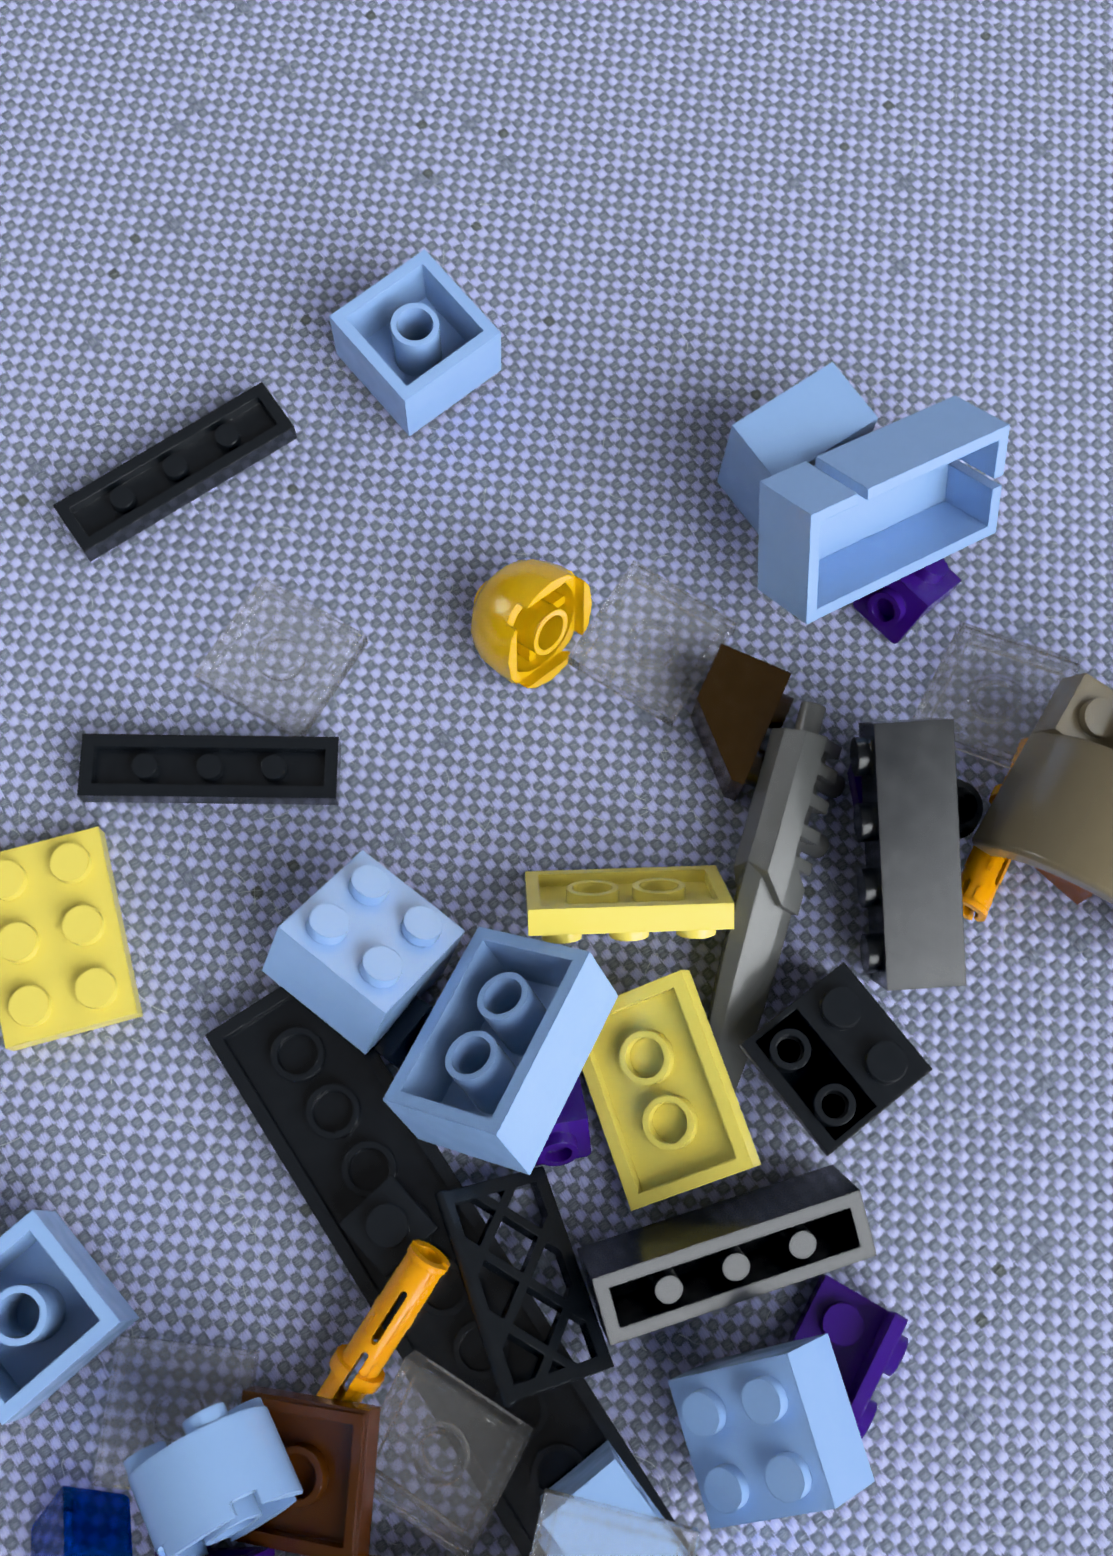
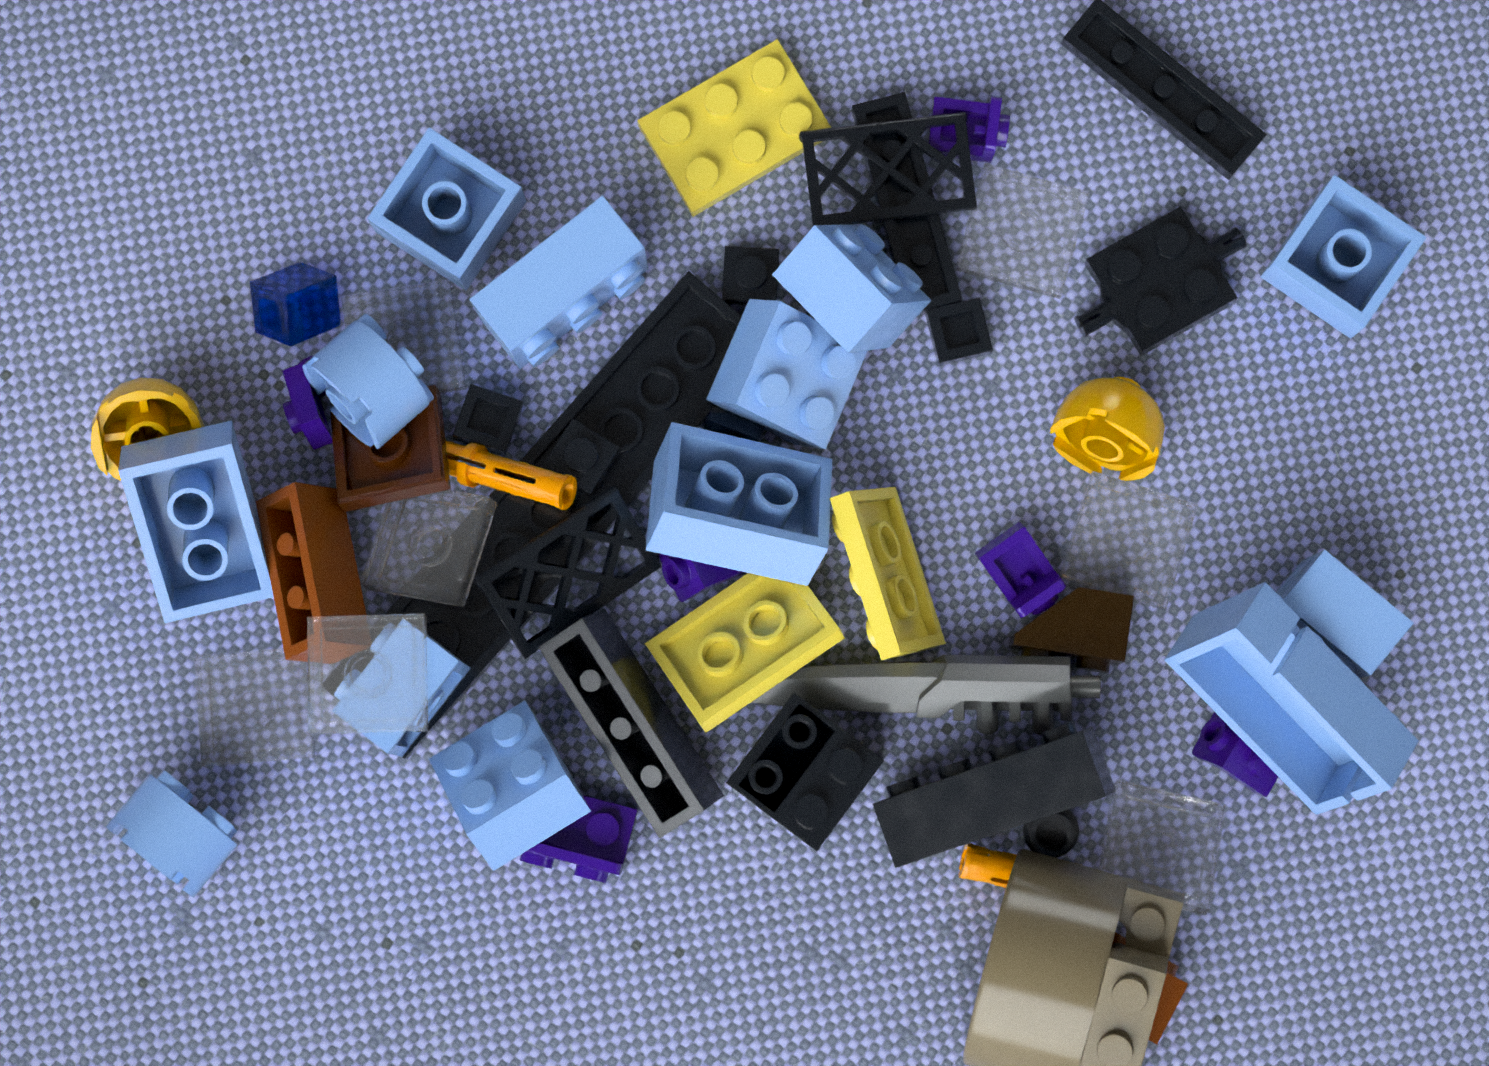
camera: 80 degrees right, 10 degrees up
none -> black plate [453,384,523,457]
none -> light blue brick [469,195,648,369]
none -> black plate [722,246,779,305]
none -> light blue brick [772,224,931,353]
none -> black window [799,112,977,226]
none -> black plate [925,297,993,366]
none -> dark purple bracket [926,96,1010,163]
none -> dark purple bracket [975,521,1067,618]
none -> black plate [1074,206,1247,356]

